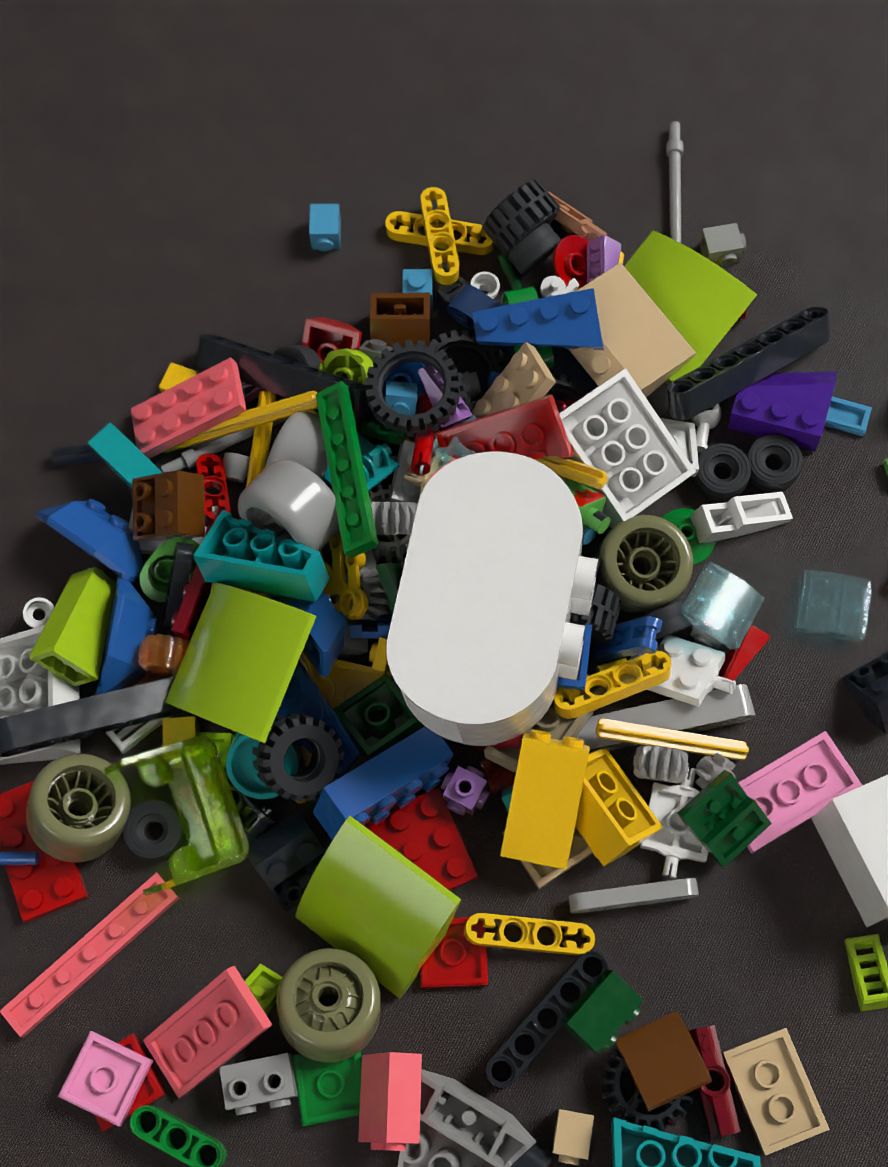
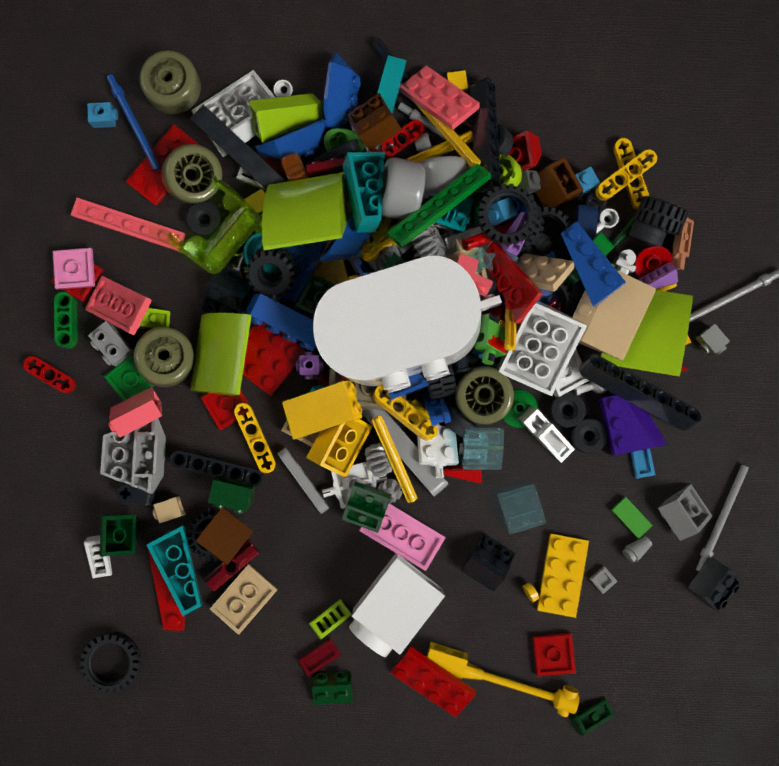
camera: 55 degrees right, 15 degrees up
dark azure brick [309,204,341,251] -> none

